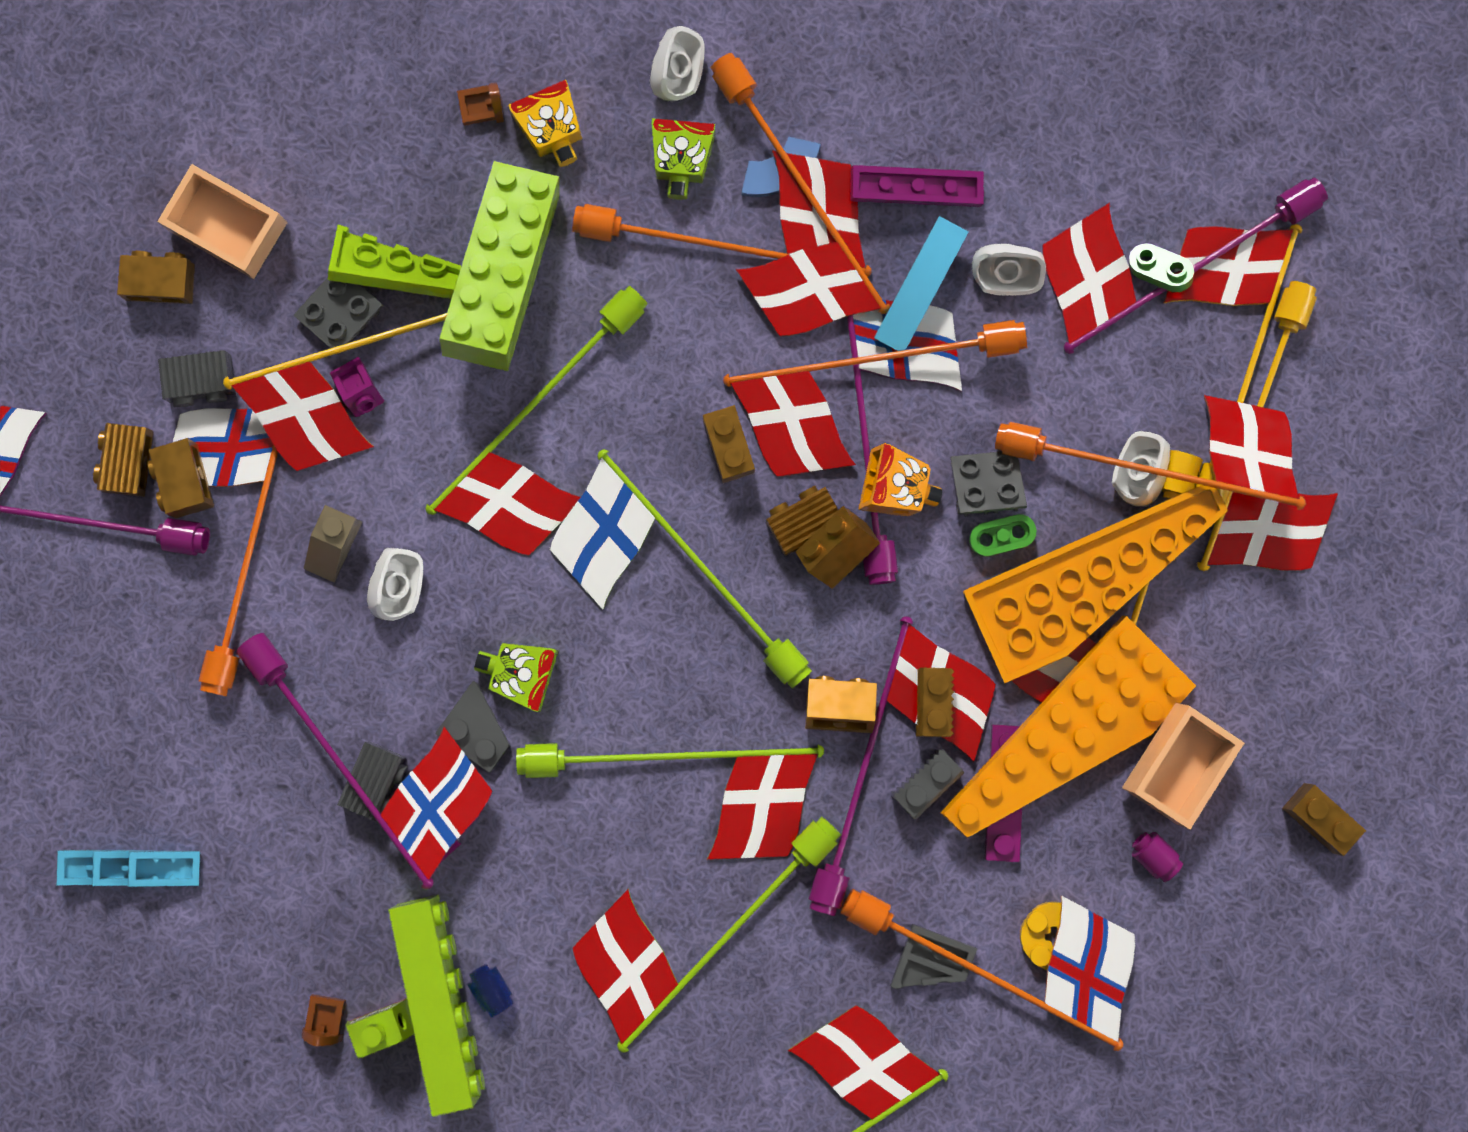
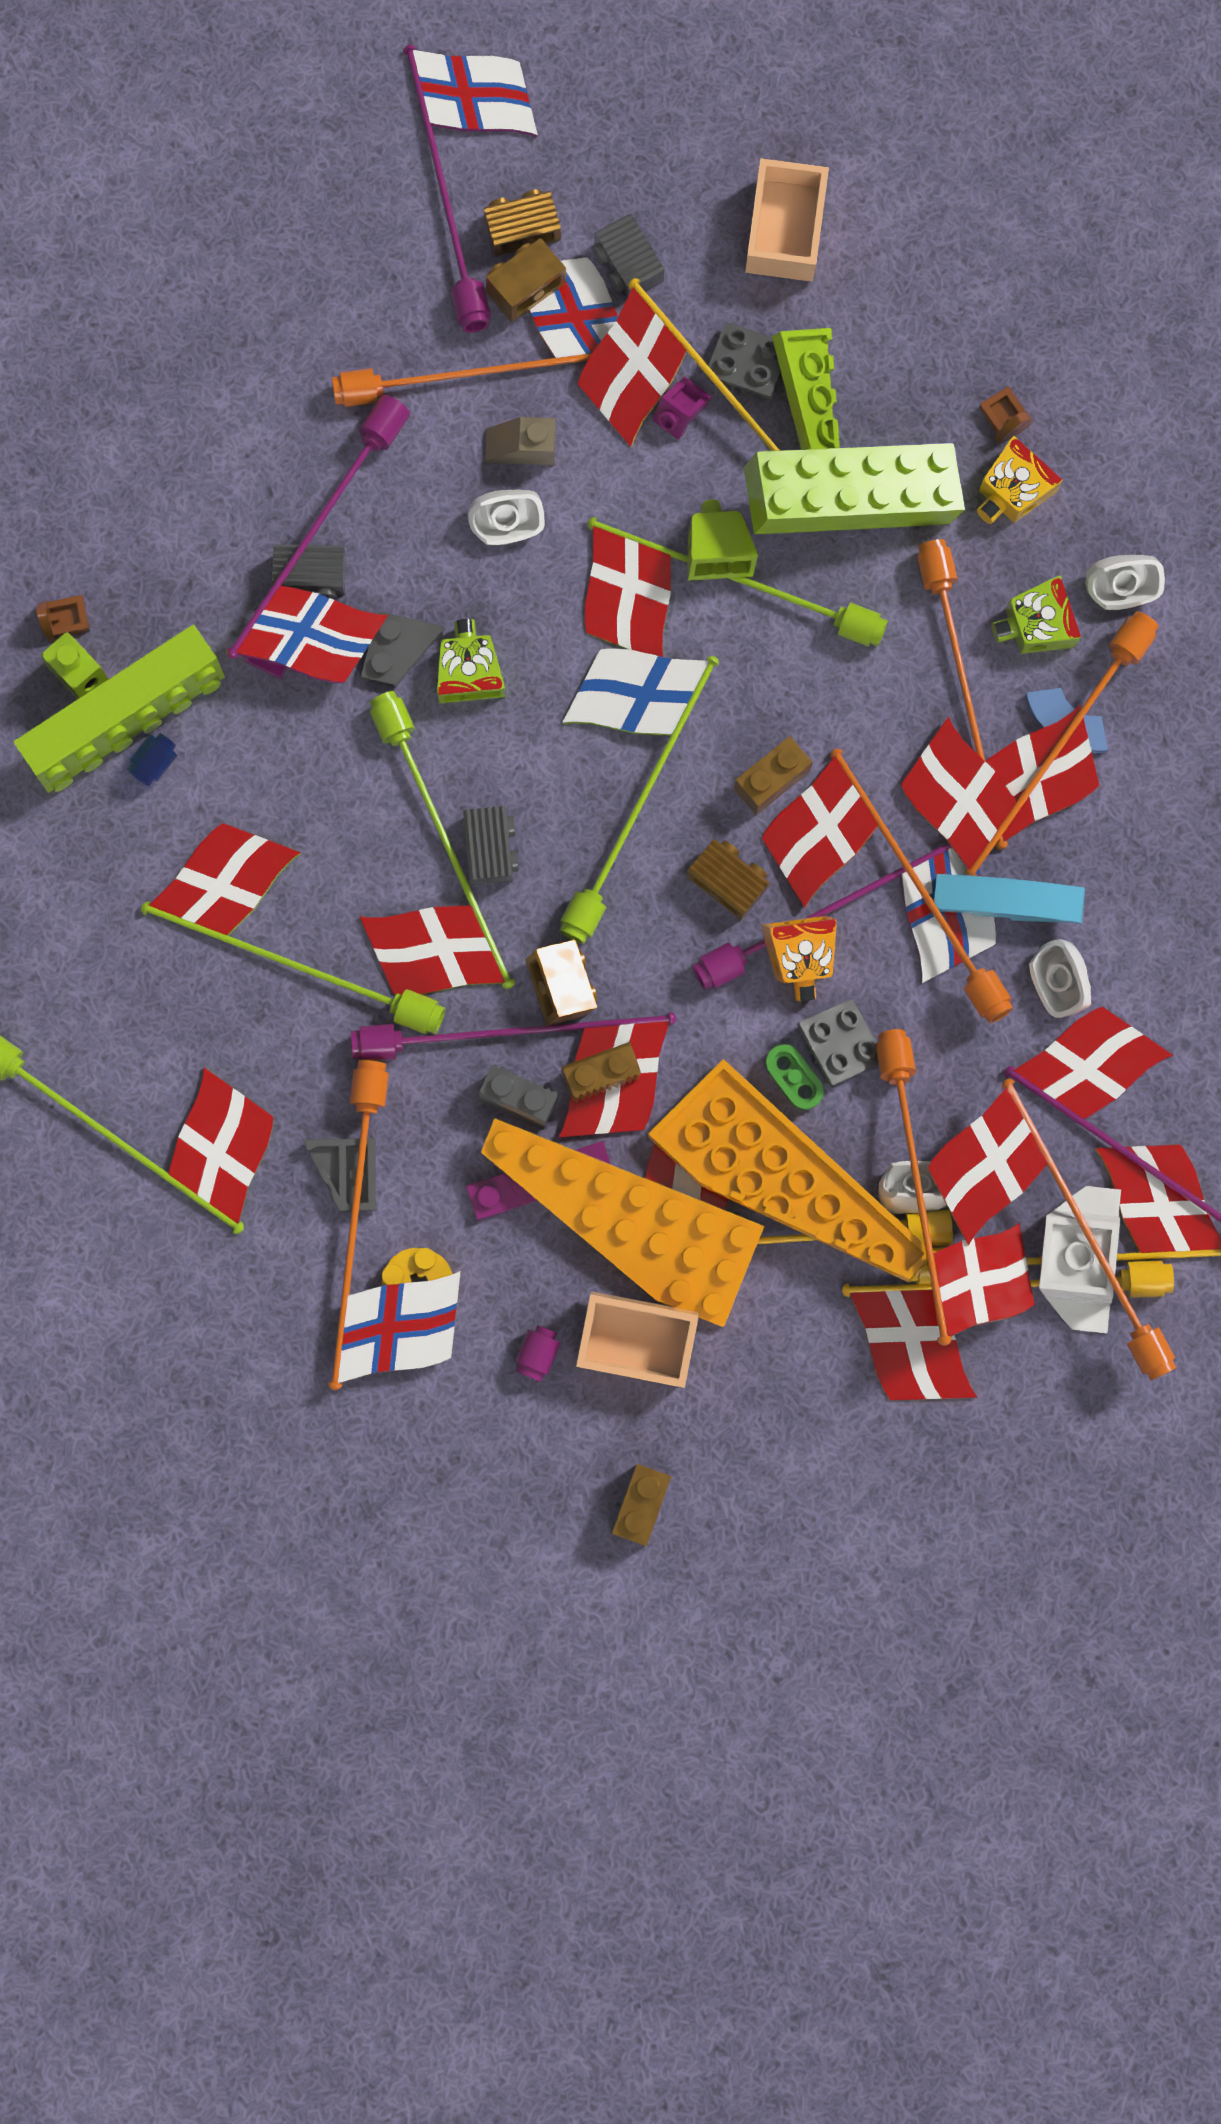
camera: 65 degrees right, 5 degrees down
medium azure slope [57,850,200,887] -> none
pearl gold brick [117,251,195,304] -> none
pearl gold brick [796,506,880,589] -> none
magenta plate [850,165,984,207] -> none
plate [1129,244,1194,292] -> none
none -> dark grey brick [463,806,519,886]
none -> lime torso [687,499,758,581]
none -> flag [927,1079,1177,1381]
none -> white piece [1039,1186,1121,1334]

